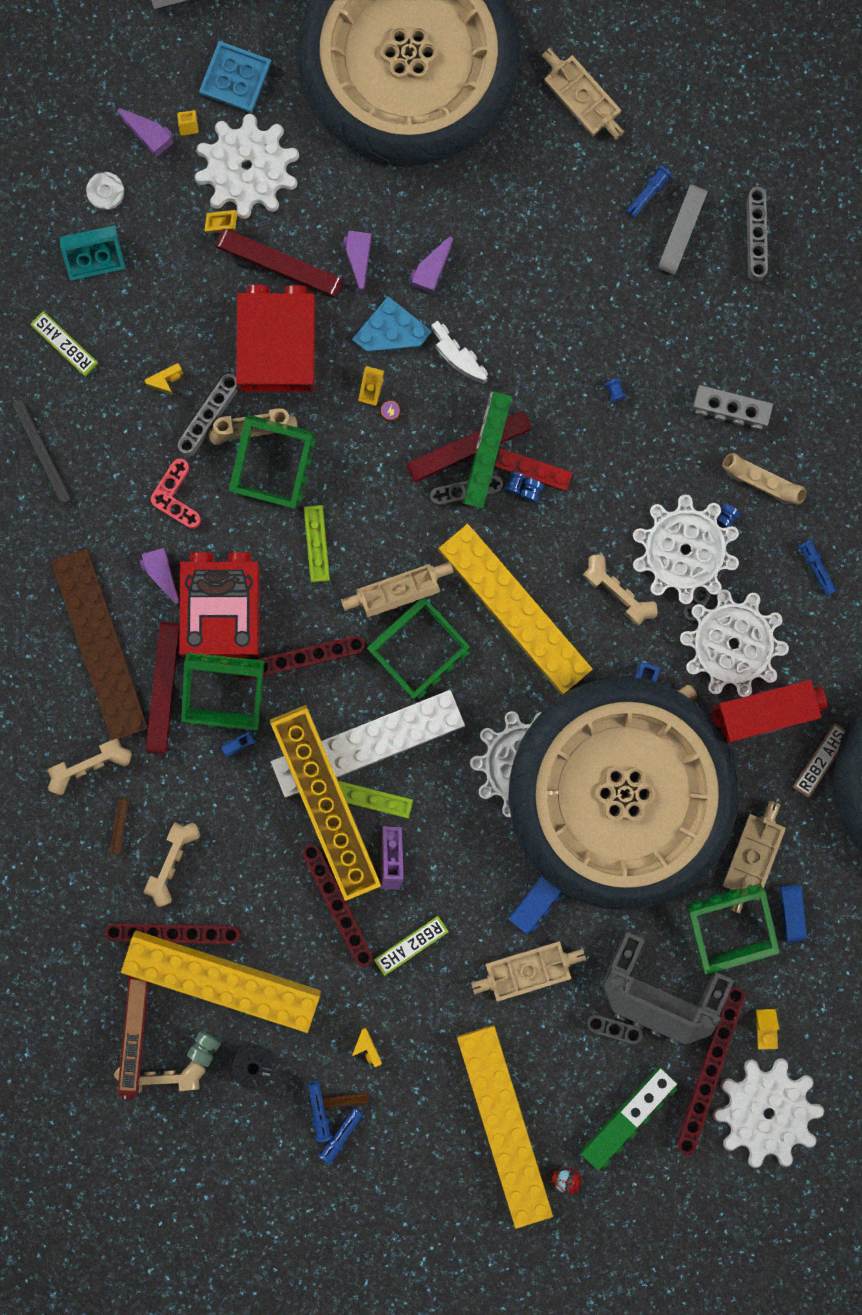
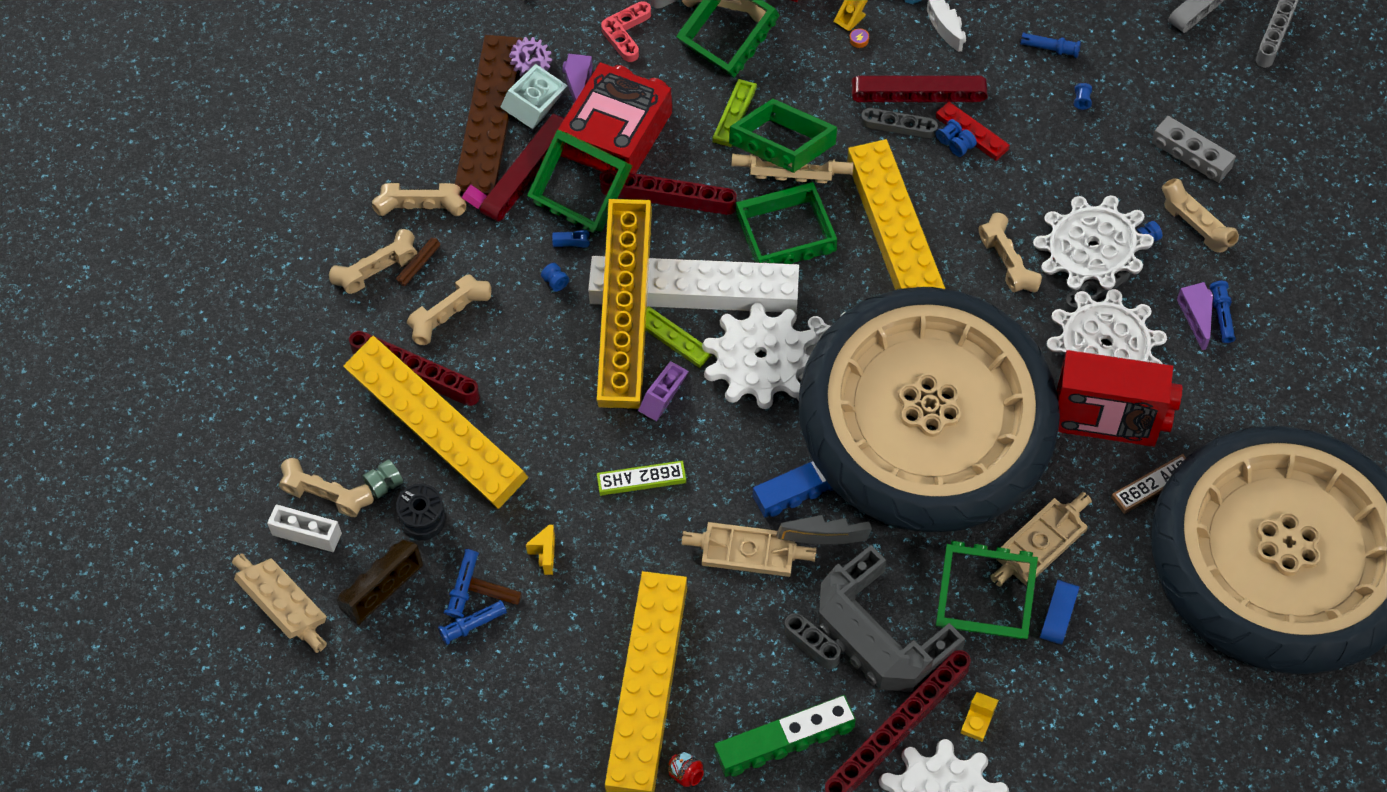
camera: 30 degrees right, 25 degrees down
brick [117,976,149,1100] -> none
dark red beam [303,844,373,967] -> none
green brick [462,391,512,509] -> none
none -> tan plate [232,553,327,653]
none -> white brick [267,505,342,552]
none -> tan plate [329,229,417,294]
none -> dark brown slope [337,539,423,626]
none -> dark pink tile [461,185,487,209]
none -> light aqua slope [501,64,568,129]
none -> lavender gear [509,37,552,76]
none -> blue wheel [541,263,569,292]
none -> white plate [702,303,818,409]
none -> green window [729,99,837,173]
none -> dark grey slope [777,515,872,544]
none -> blue pin [1020,32,1081,58]
none -> medium lavender slope [1177,282,1213,350]

